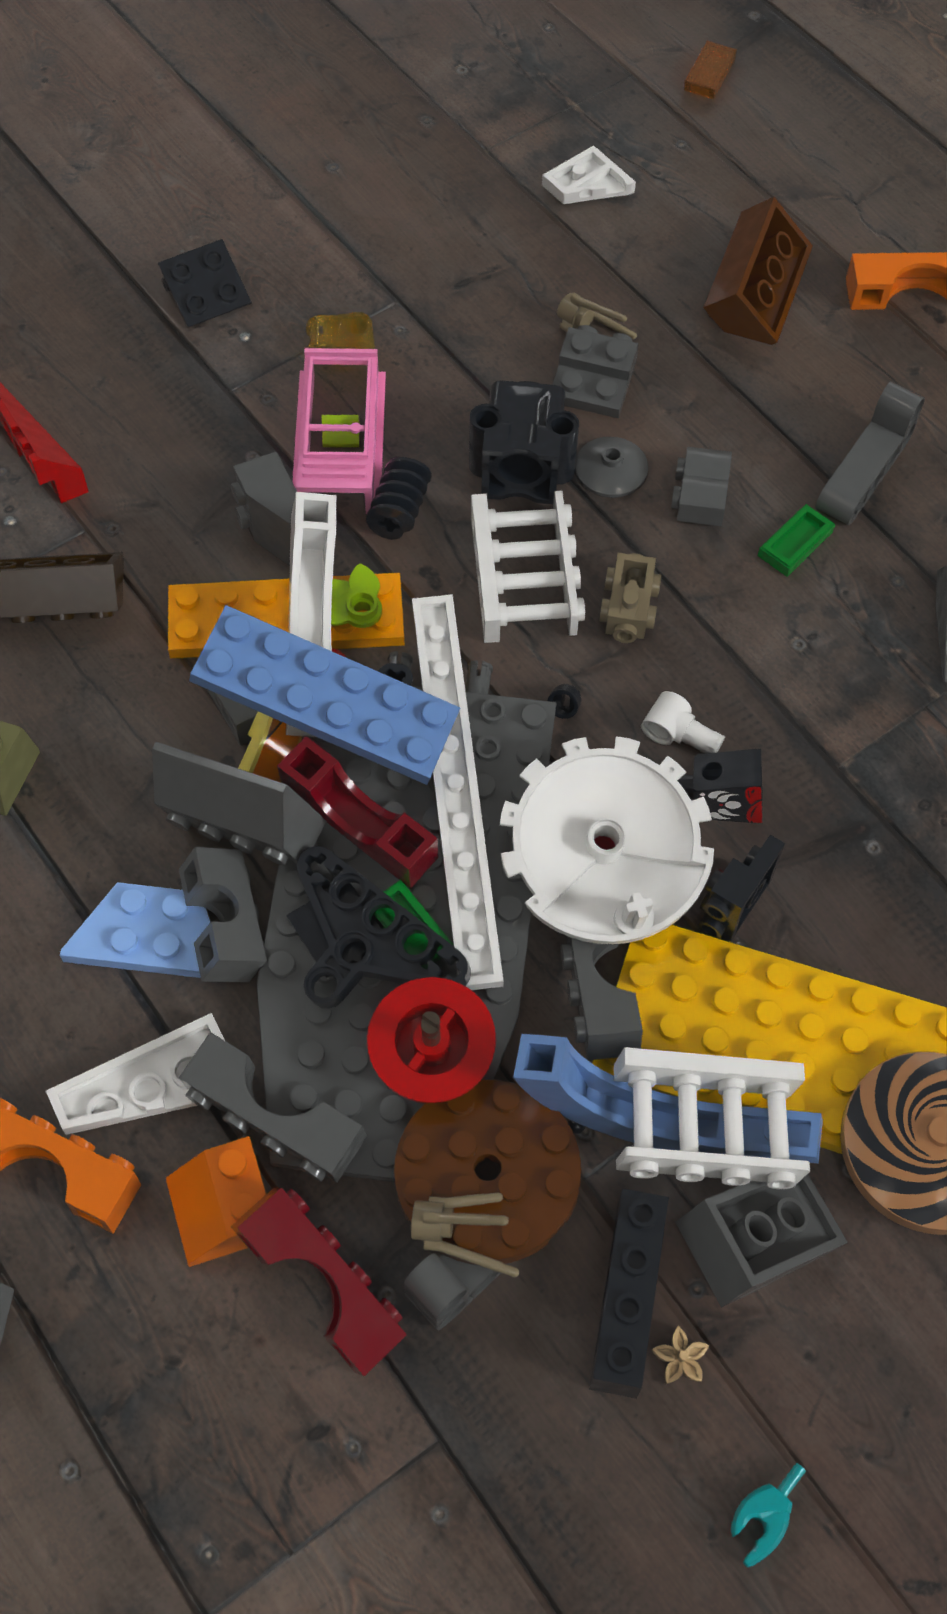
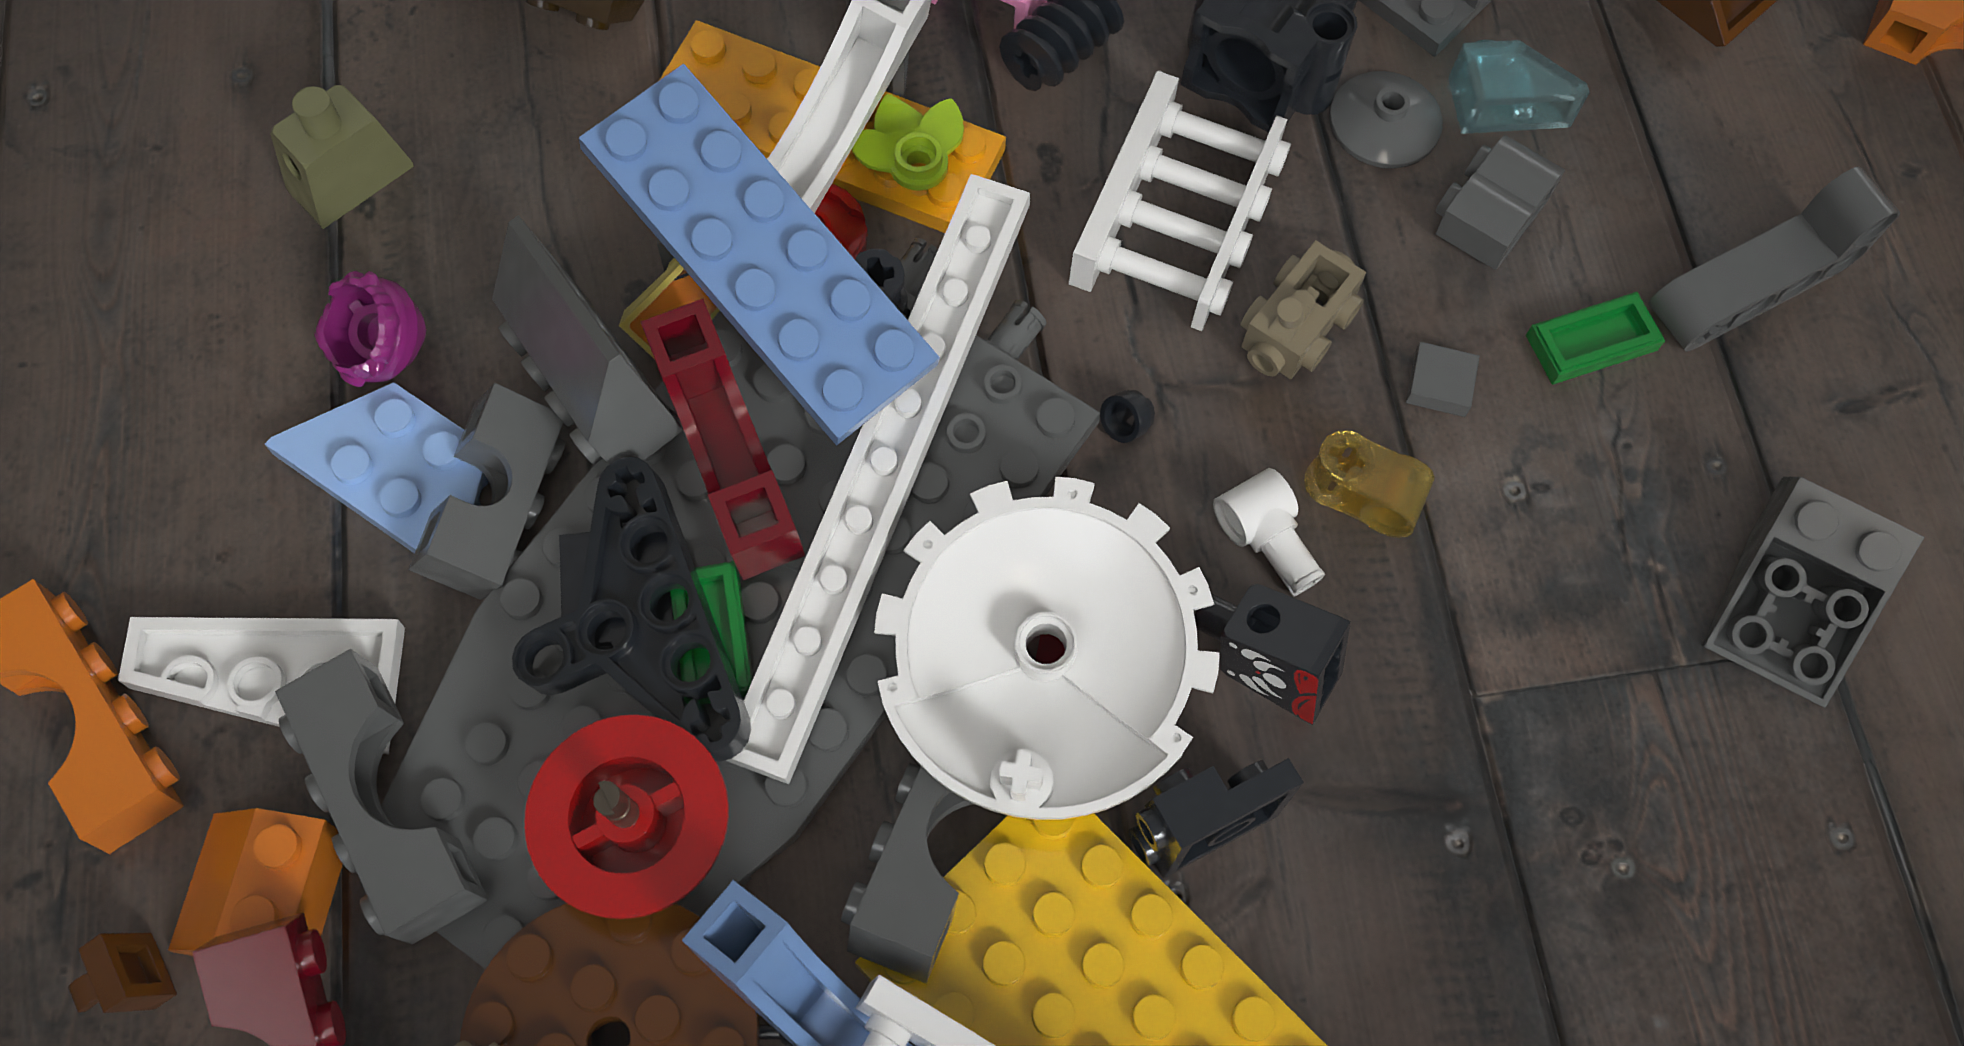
camera: 25 degrees right, 5 degrees up
none -> reddish brown tile [68,933,177,1013]
none -> magenta hair [314,270,427,387]
none -> clear yellow piece [1304,430,1435,538]
none -> dark grey tile [1406,342,1480,417]
none -> clear light blue slope [1448,40,1590,134]

